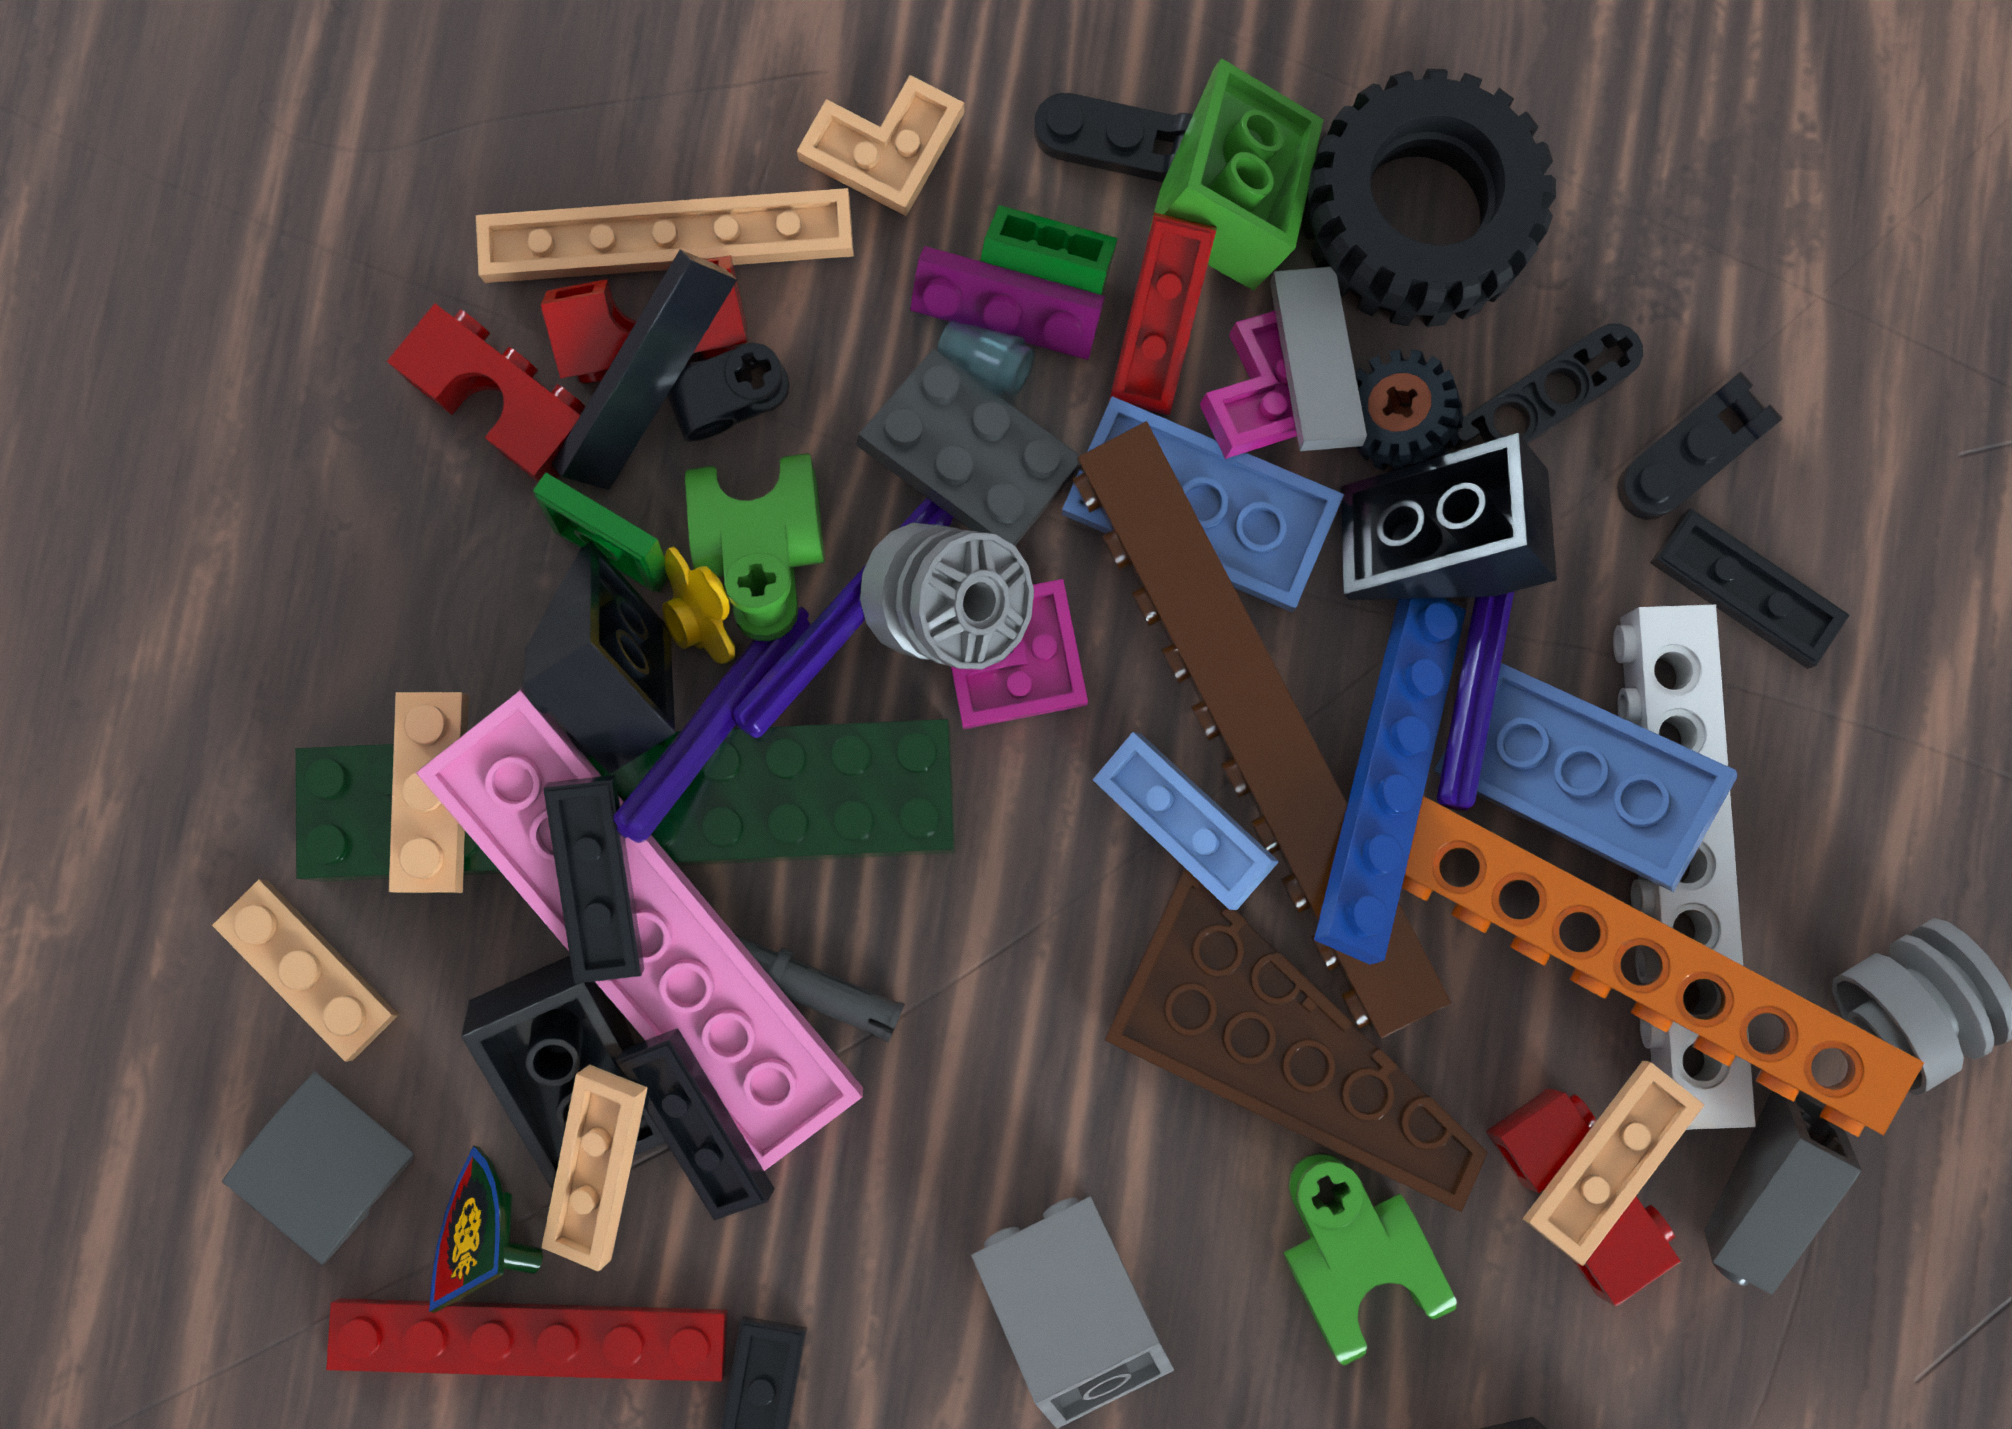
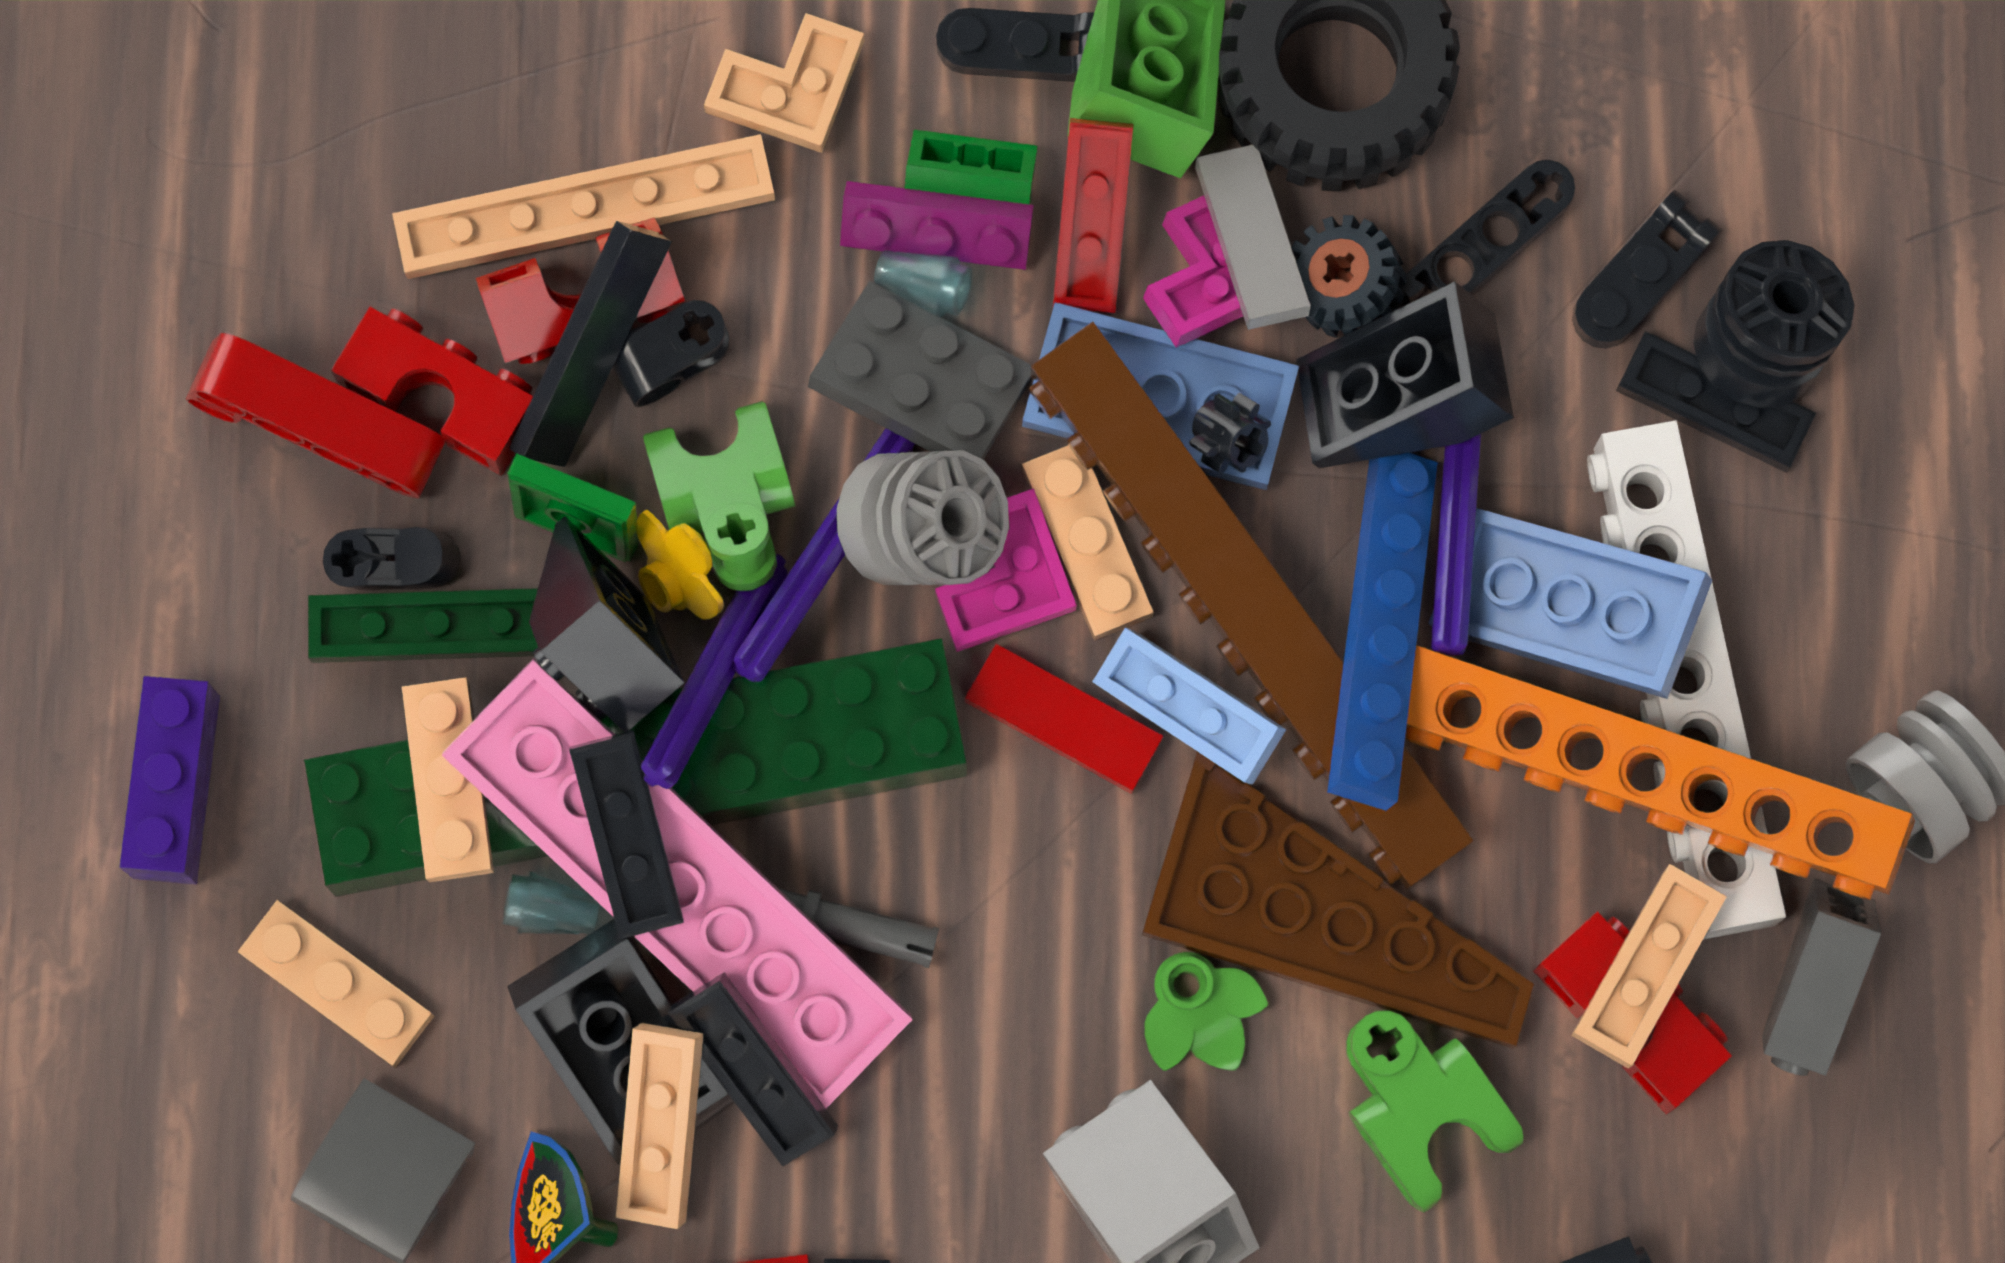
camera: 10 degrees left, 5 degrees down
none -> dark purple brick [119,676,220,885]
none -> red beam [185,333,446,499]
none -> dark green plate [308,588,538,663]
none -> black piece [323,527,460,591]
none -> clear light blue cone [502,870,600,935]
none -> red tile [965,644,1163,794]
none -> light nougat plate [1022,445,1154,641]
none -> bright green plate [1144,952,1268,1071]
none -> black gear [1189,392,1271,474]
none -> black wheel [1693,240,1855,408]

